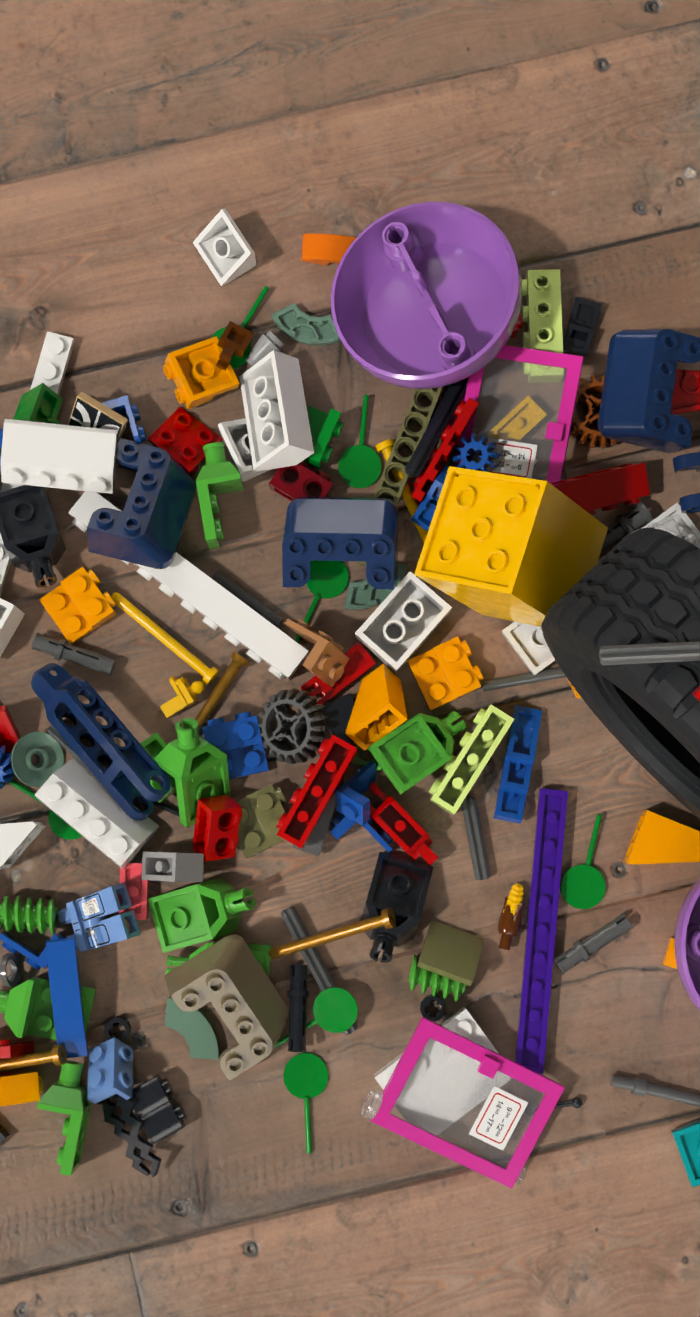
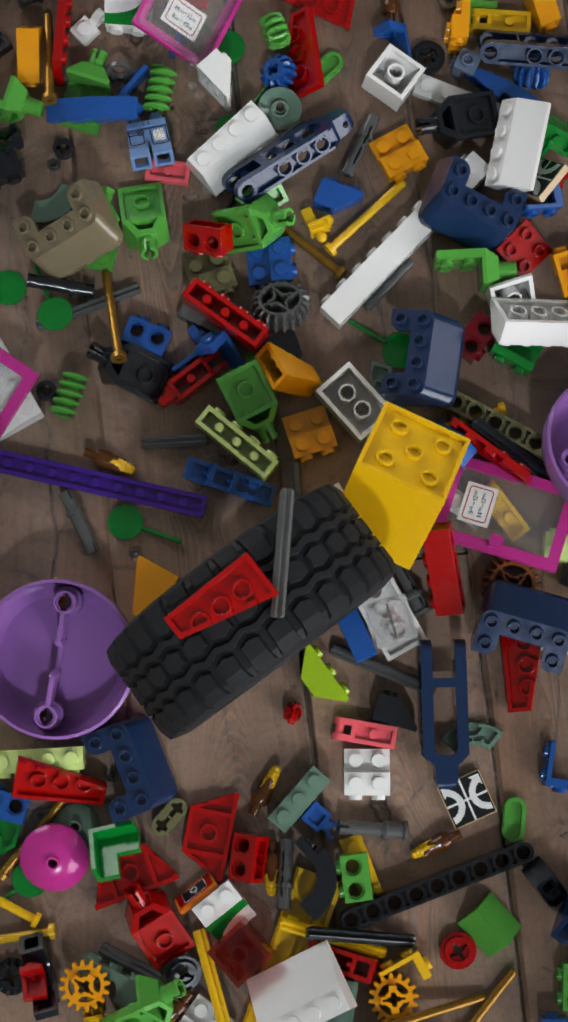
camera: 95 degrees right, 0 degrees up
medium blue bracket [87,1037,134,1104] -> none
light grey brick [142,852,204,882] -> none
medium nougat bracket [284,619,349,687] -> none
red hinge [300,642,376,705] -> none
green piece [338,394,381,489] -> none
olive slope [417,920,484,986] -> none
blue gear [452,433,500,472] -> none
none -> blue brick [121,314,173,359]
none -> blue slope [313,177,364,215]

